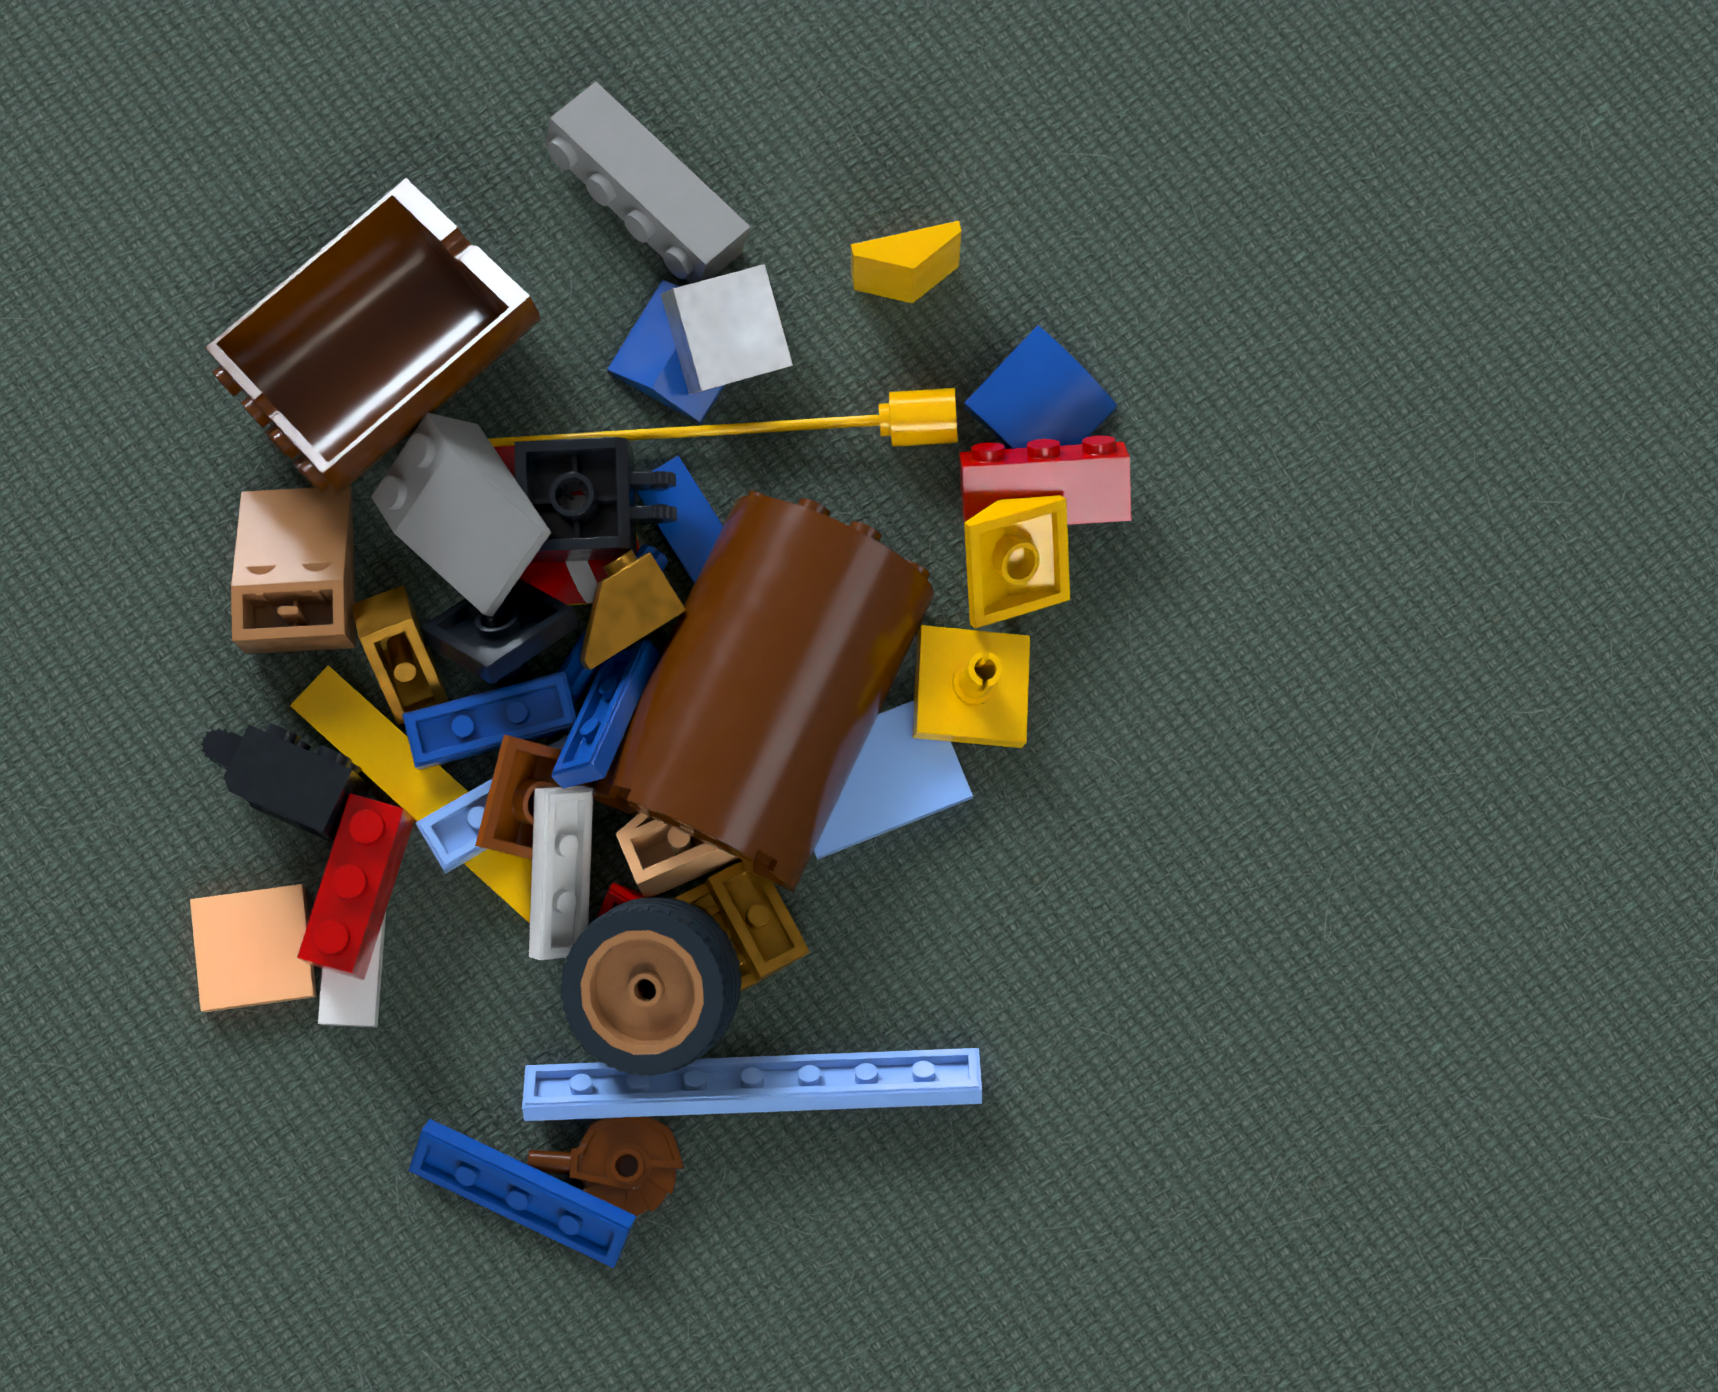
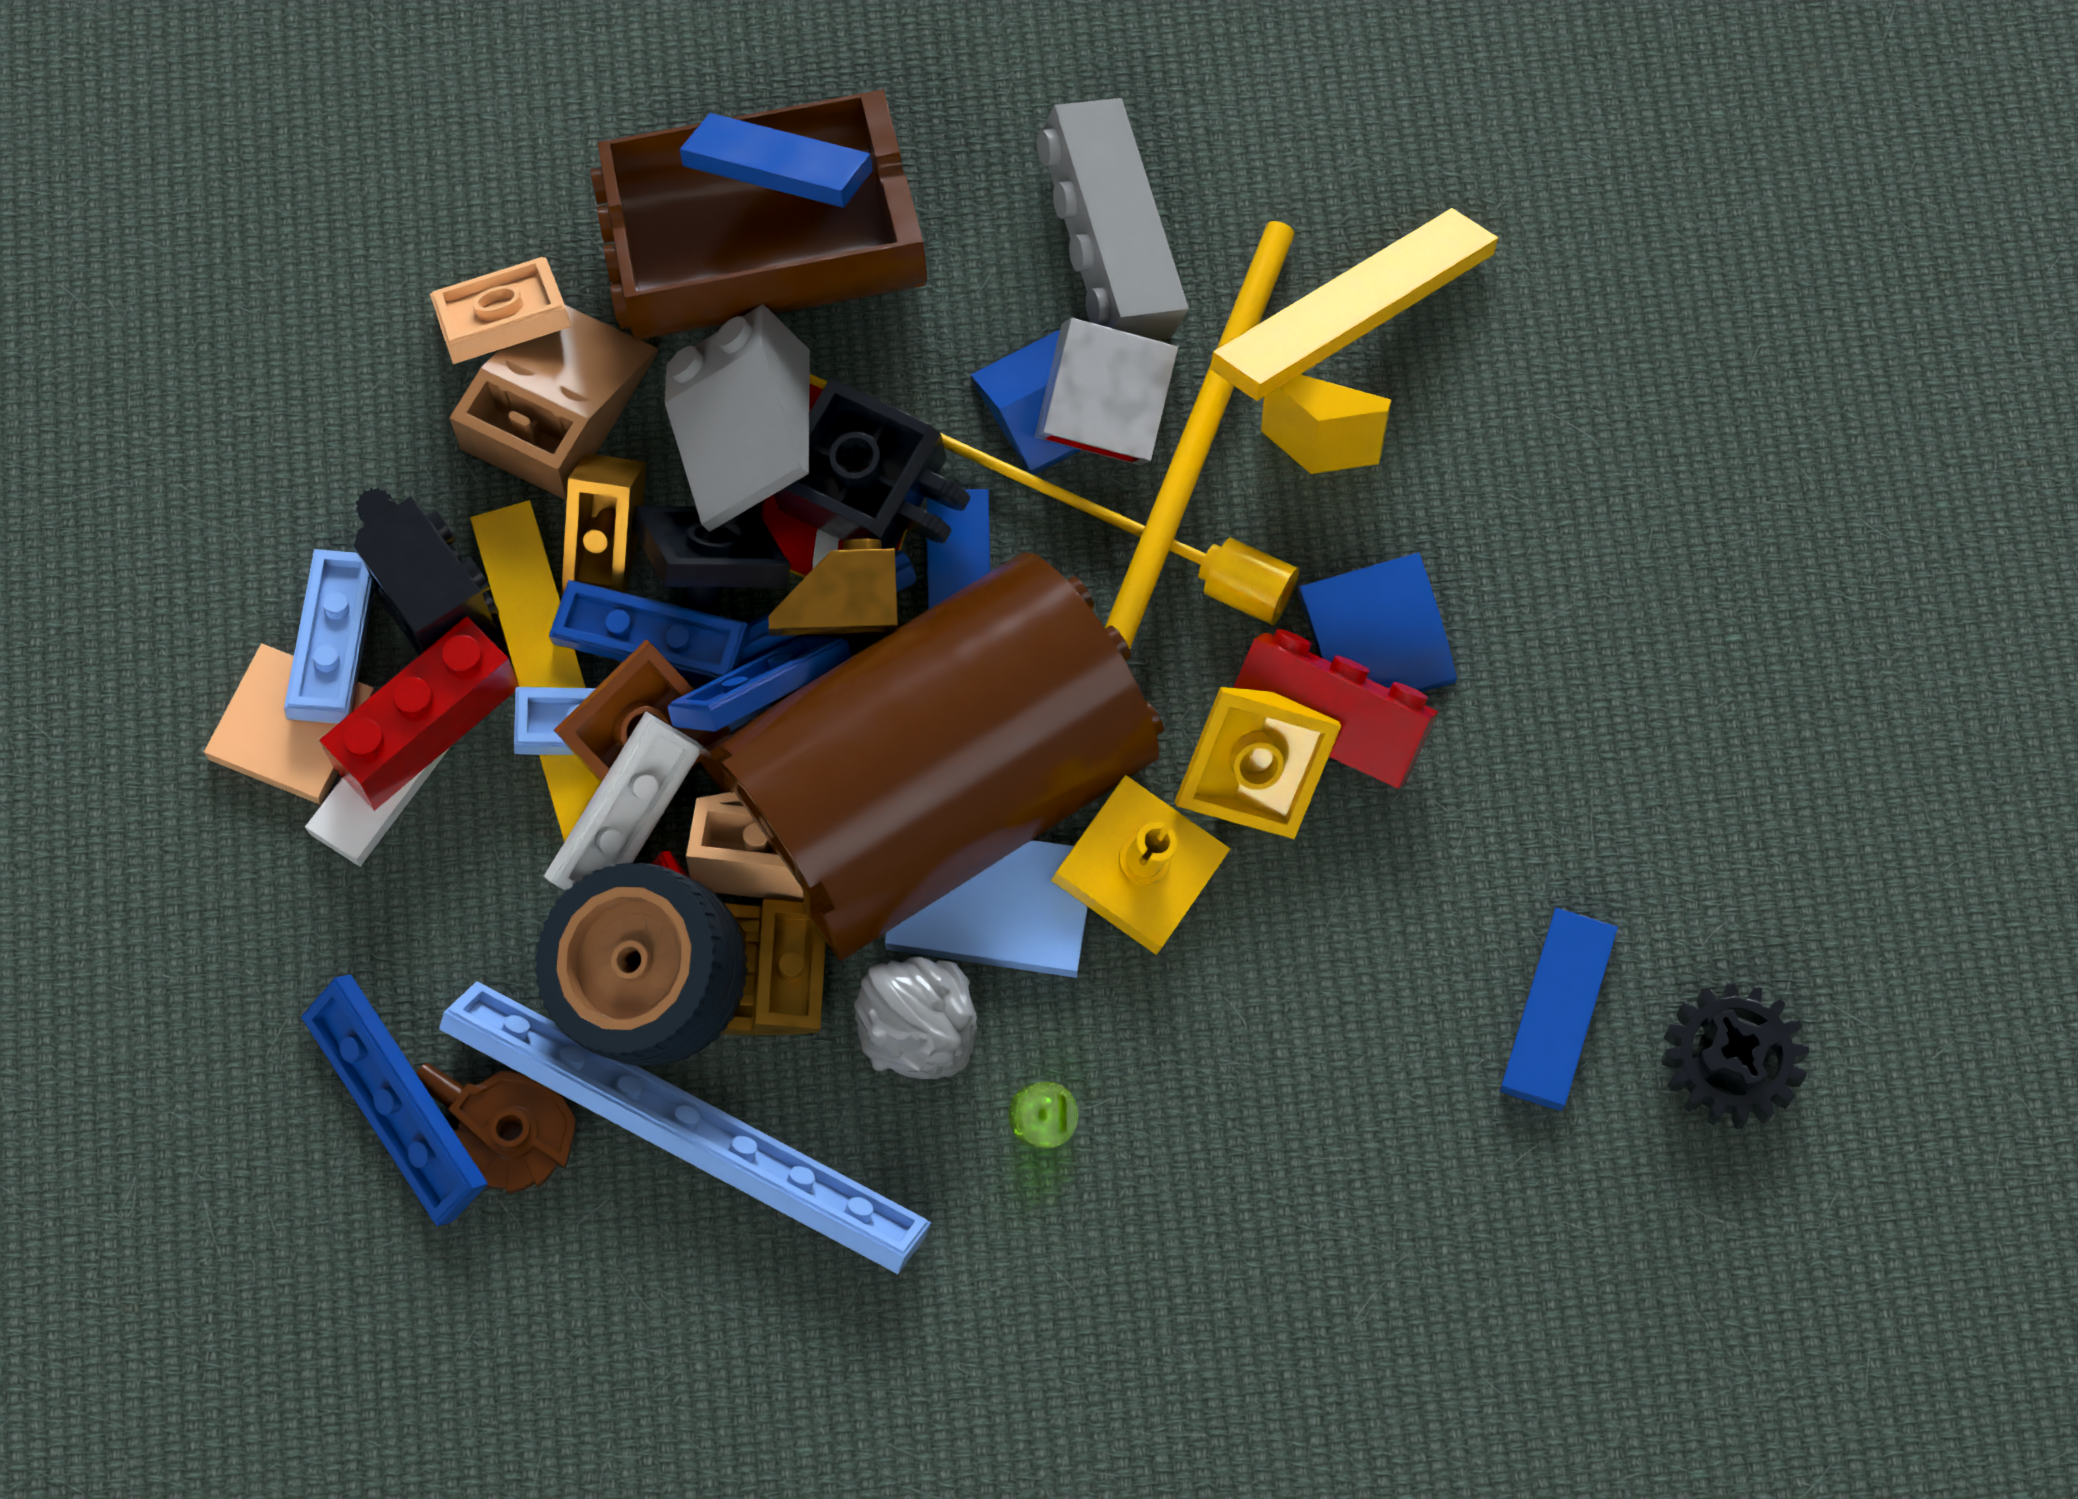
camera: 30 degrees right, 10 degrees down
none -> light blue tile [284,549,375,724]
none -> light nougat tile [430,257,572,364]
none -> blue tile [680,113,873,208]
none -> light grey hair [854,957,977,1080]
none -> clear neon green tile [1008,1081,1078,1148]
none -> yellow piece [1104,221,1295,649]
none -> tile [1210,208,1498,401]
none -> blue tile [1499,907,1618,1112]
none -> black gear [1661,983,1809,1129]

